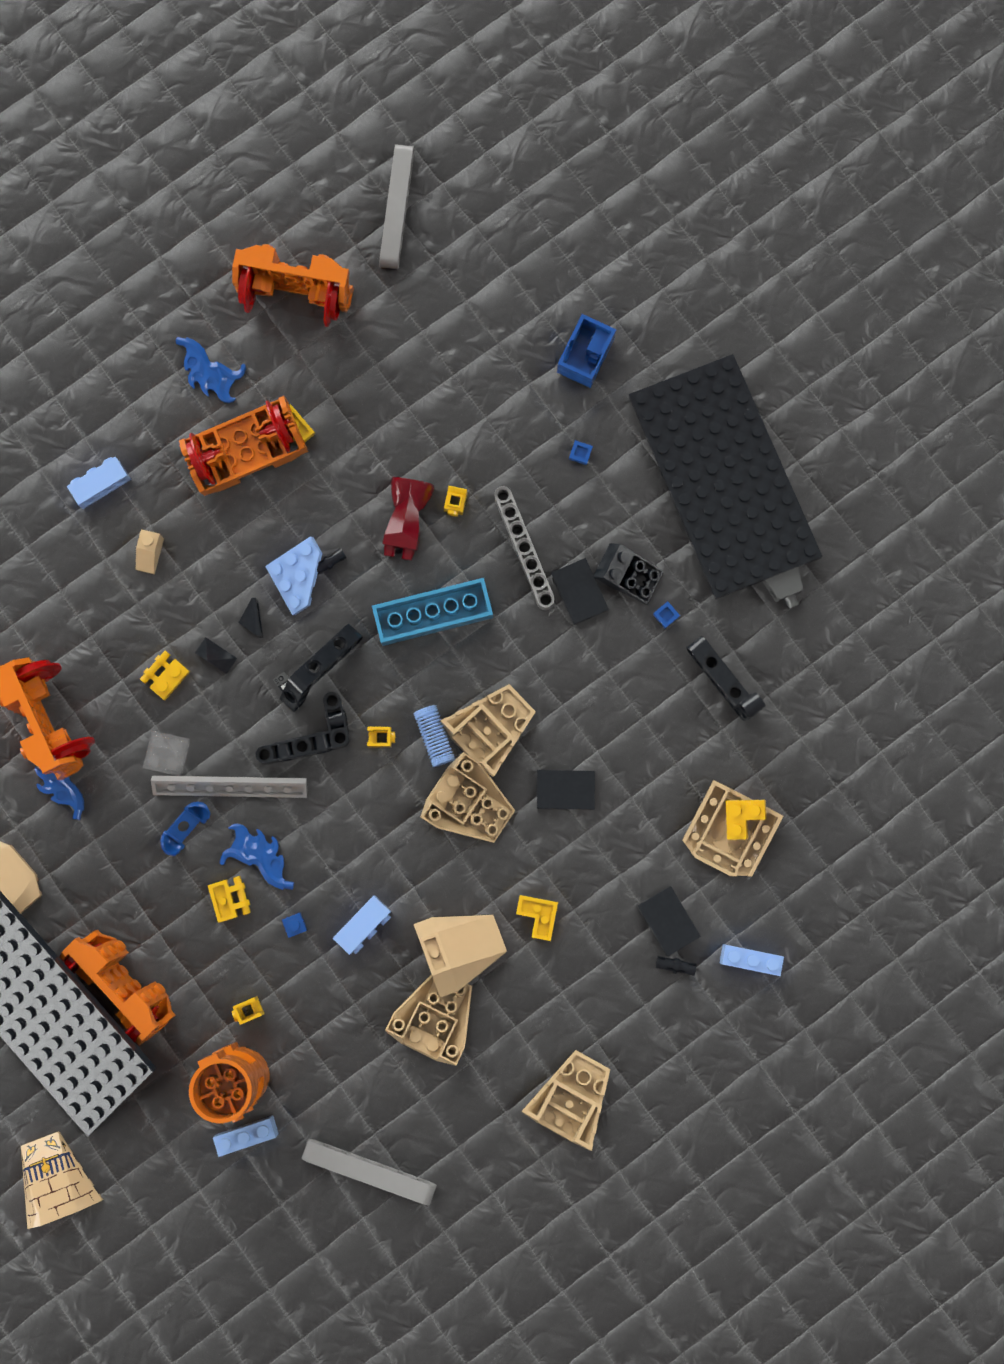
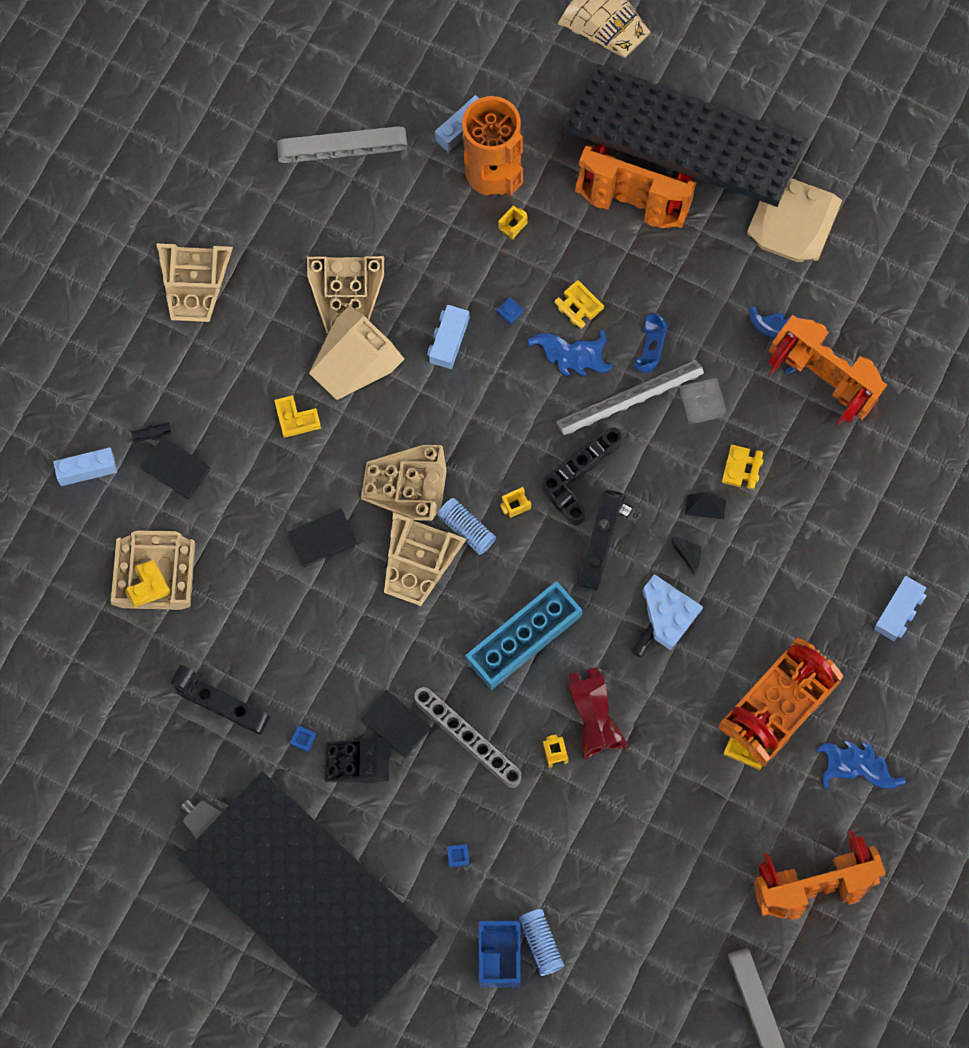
camera: 155 degrees right, 10 degrees down
tan slope [136,529,164,574] -> none
none -> light blue piece [518,909,564,976]

